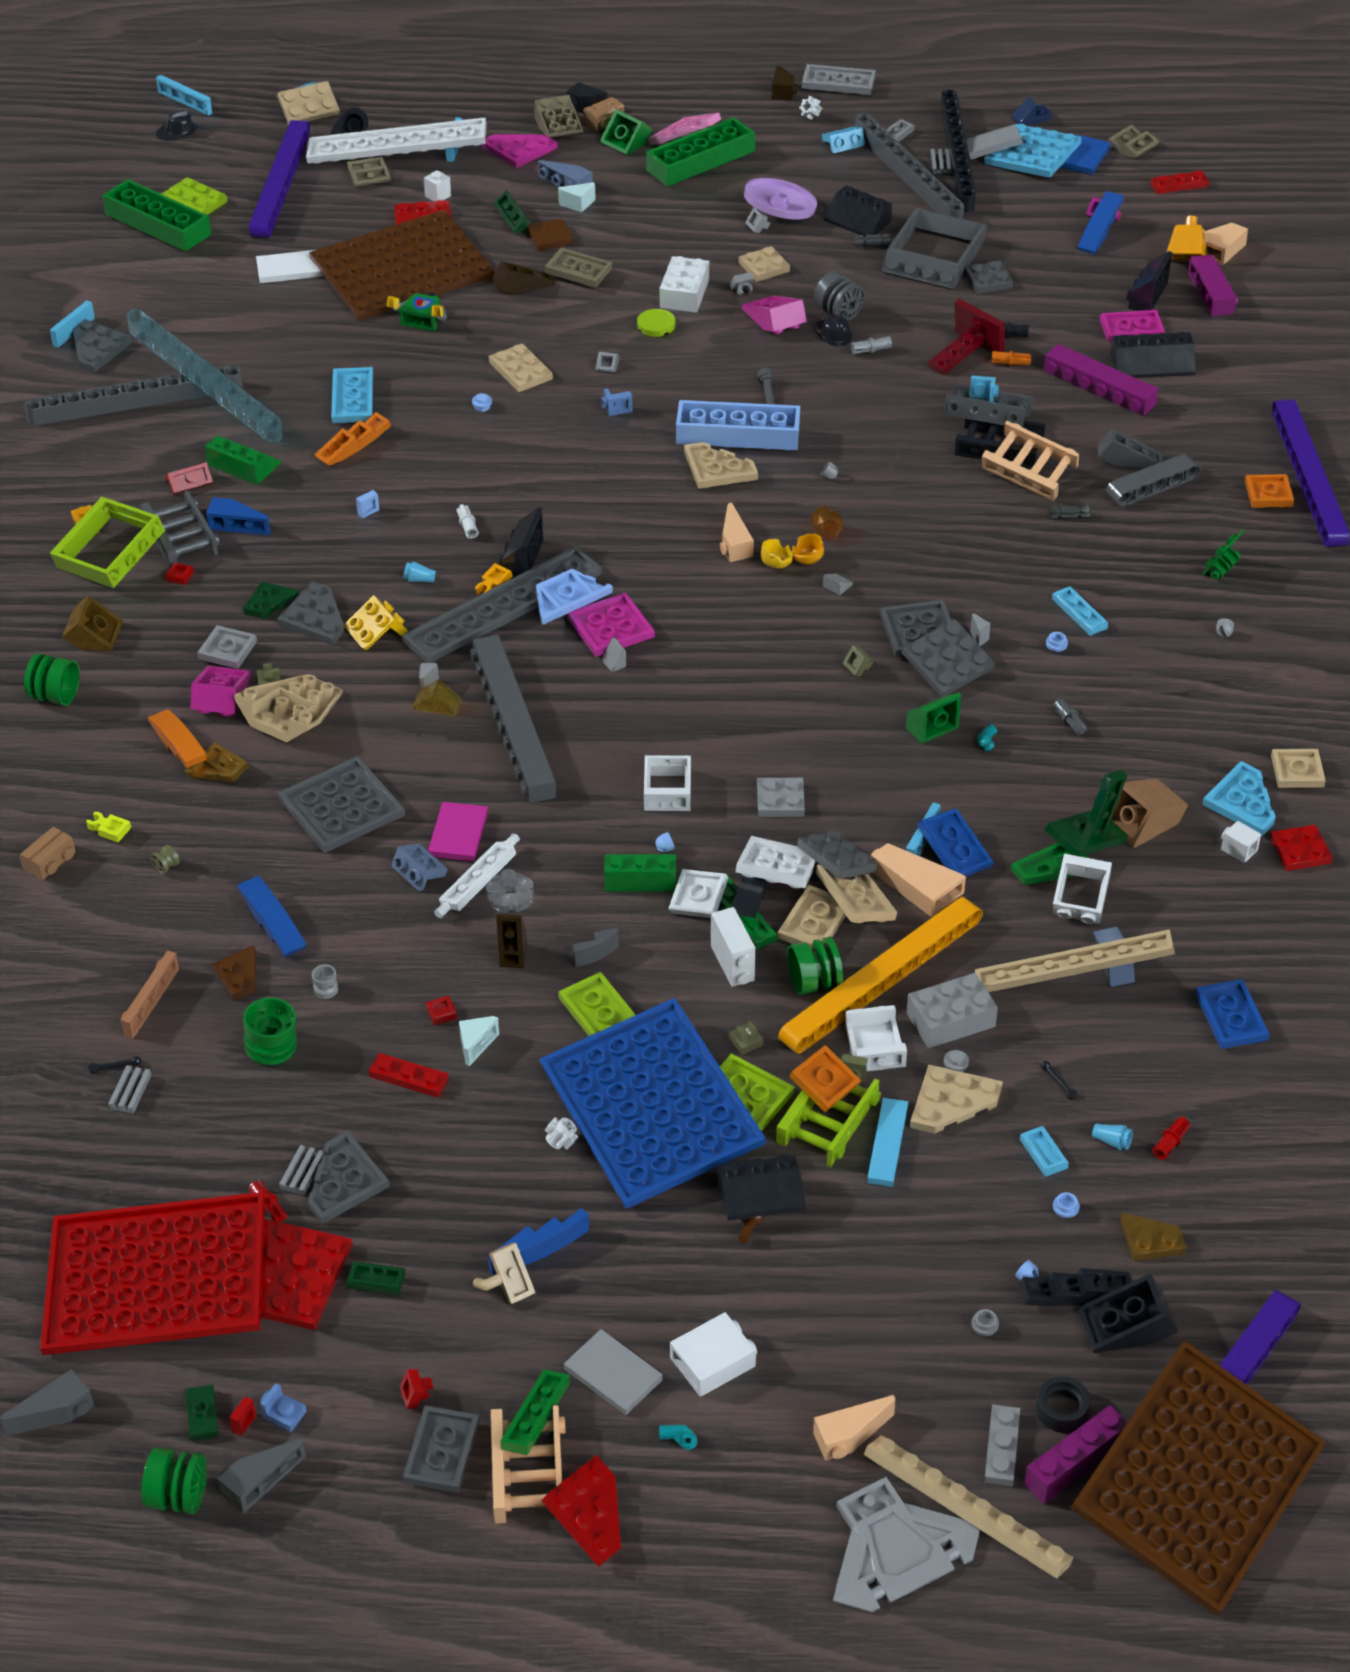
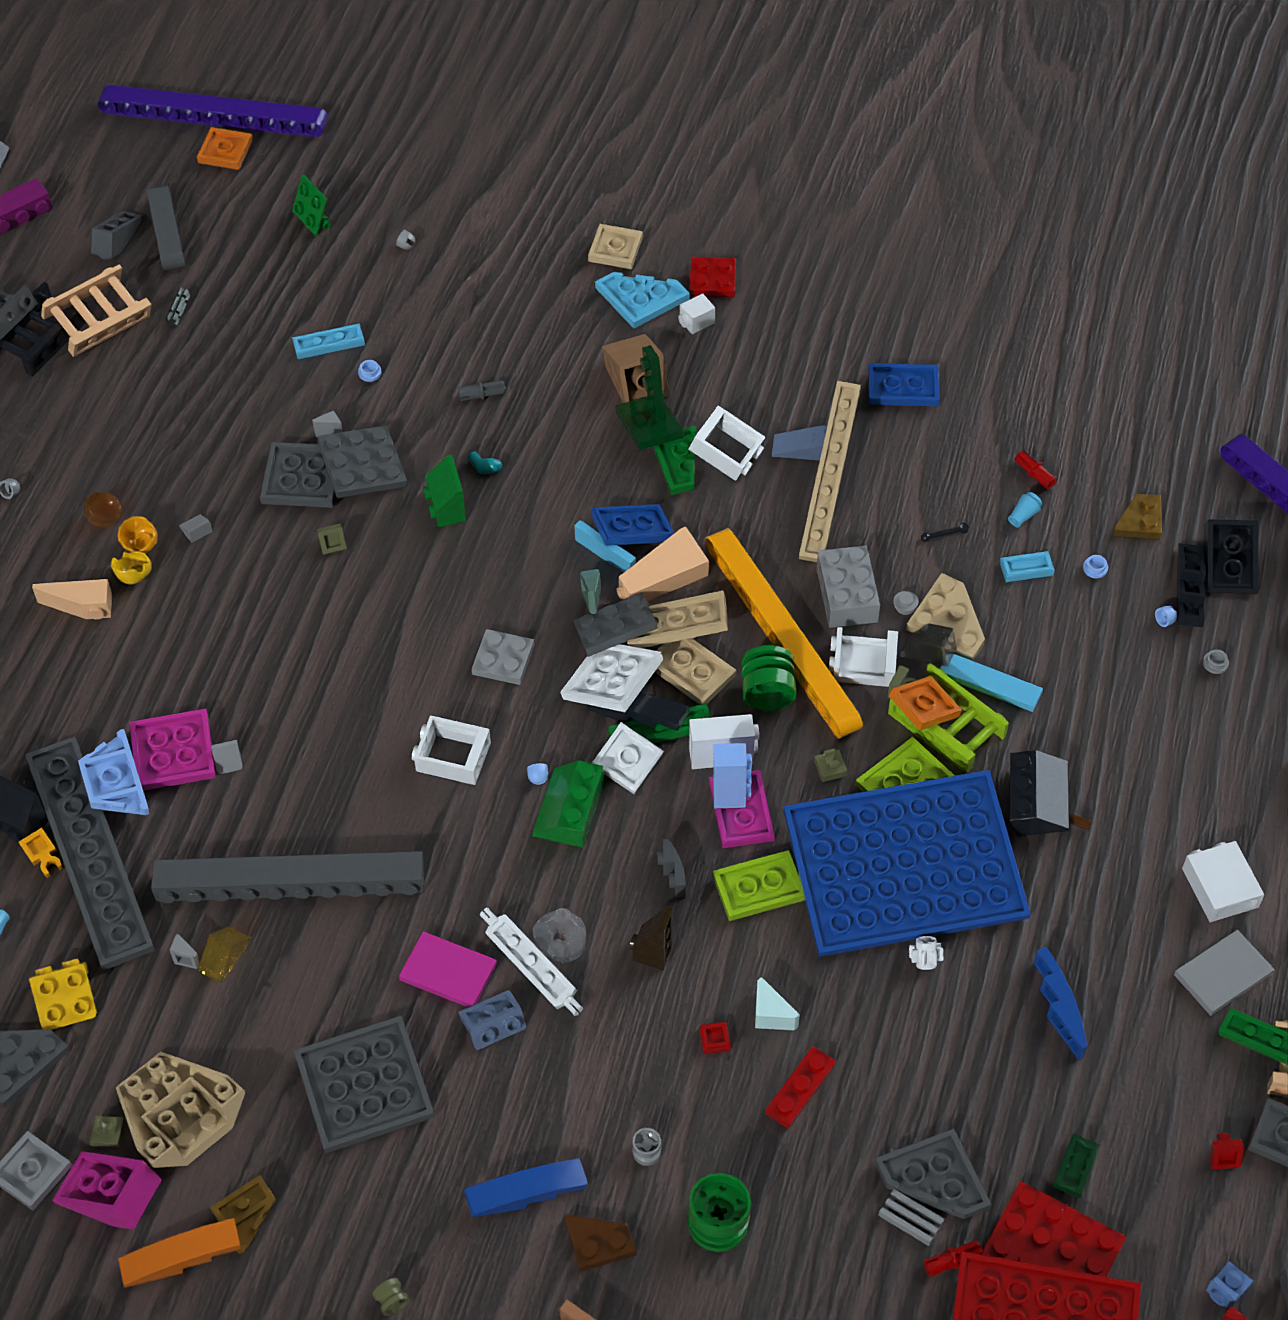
camera: 75 degrees left, 10 degrees up
tan plate [473,1242,535,1304] -> none
none -> sand green slope [580,569,602,614]
none -> dark pink tile [709,770,775,849]
none -> light blue brick [713,743,752,808]
none -> clear smoke slope [900,623,957,666]

